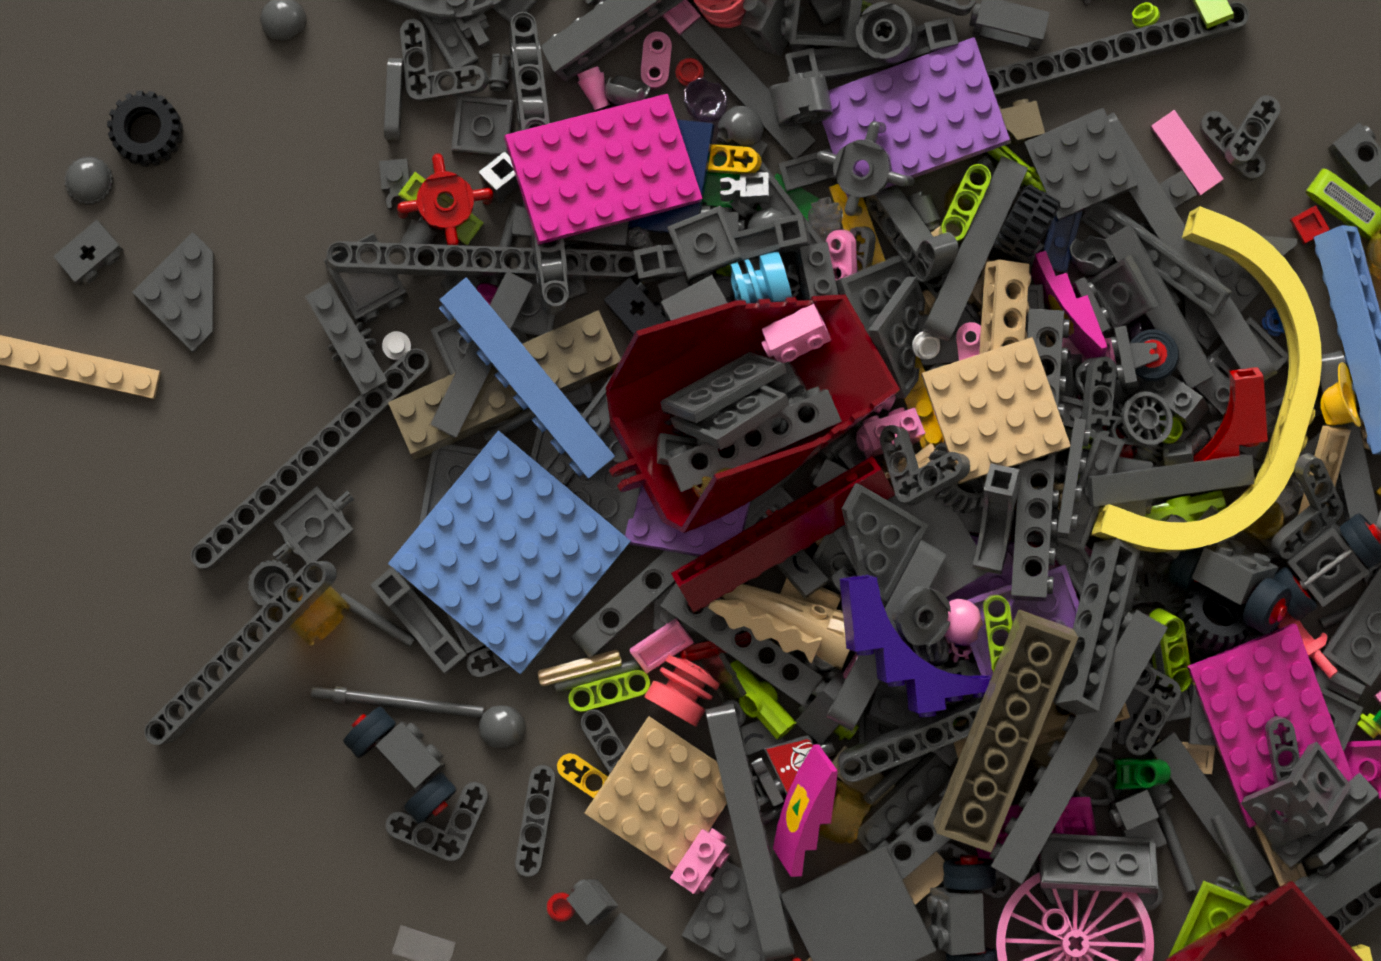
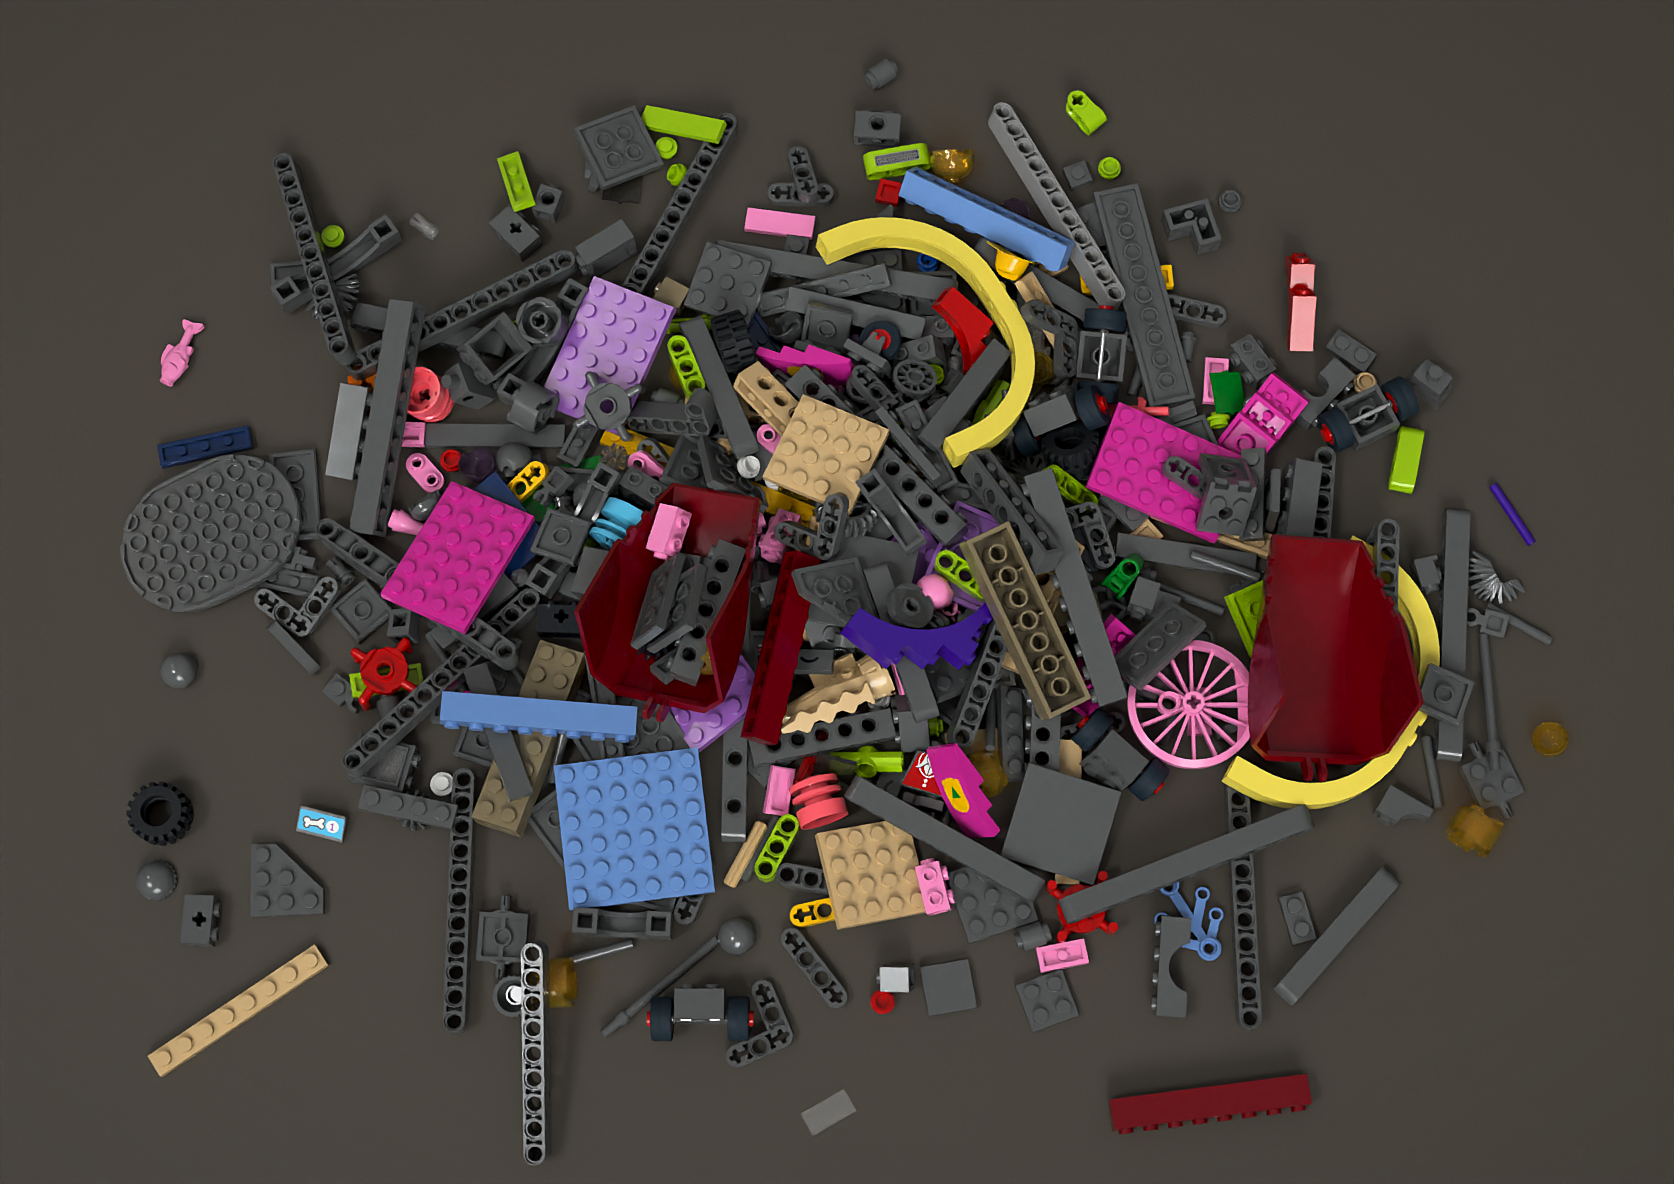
camera: 45 degrees left, 10 degrees down
none -> slope [296,806,349,843]

